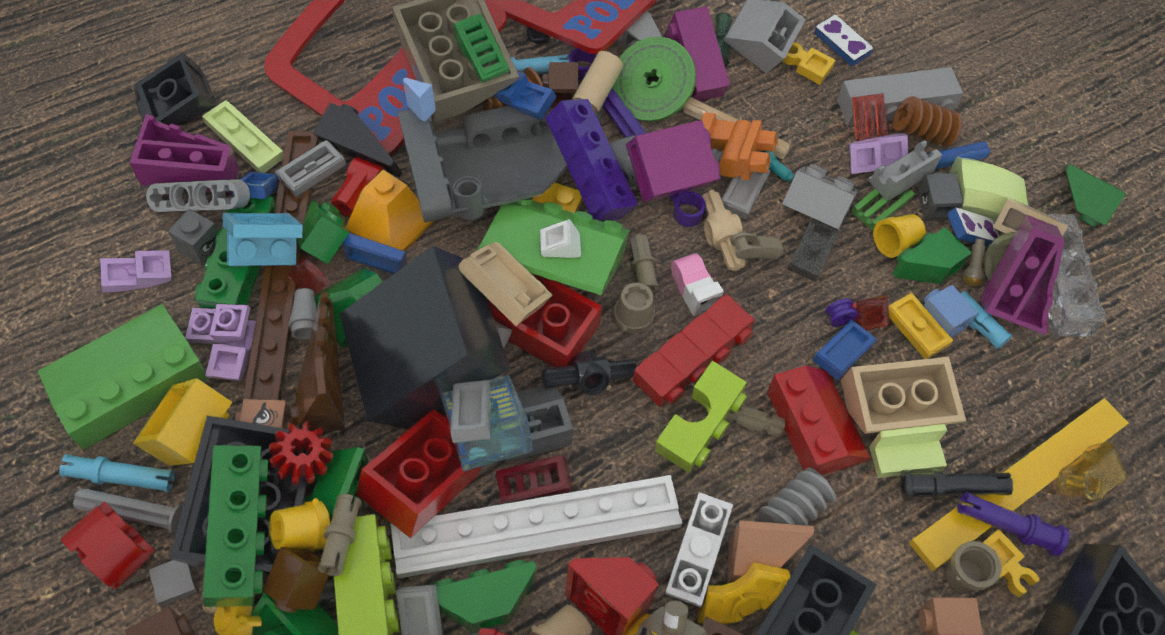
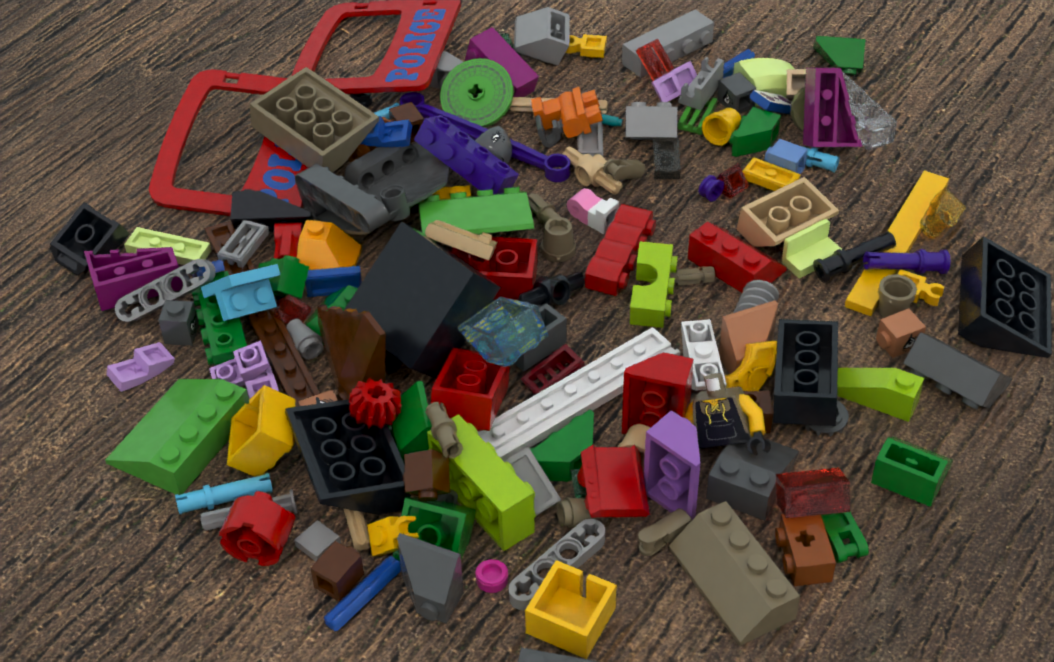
camera: 20 degrees left, 15 degrees down
green brick [203,445,268,607] -> none
yellow piece [269,498,330,553] -> none
light blue slope [403,78,436,122] -> none
light grey tile [451,380,491,443] -> none
green slope [454,13,510,83] -> none
white slope [540,219,581,258] -> none
tan brick [572,51,623,115] -> none
magenta brick [626,120,721,203] -> none
blue tile [813,319,877,380] -> none
tile [814,15,873,67] -> none
dark orange piece [892,96,962,147] -> none
dark tan piece [963,239,986,286] -> none

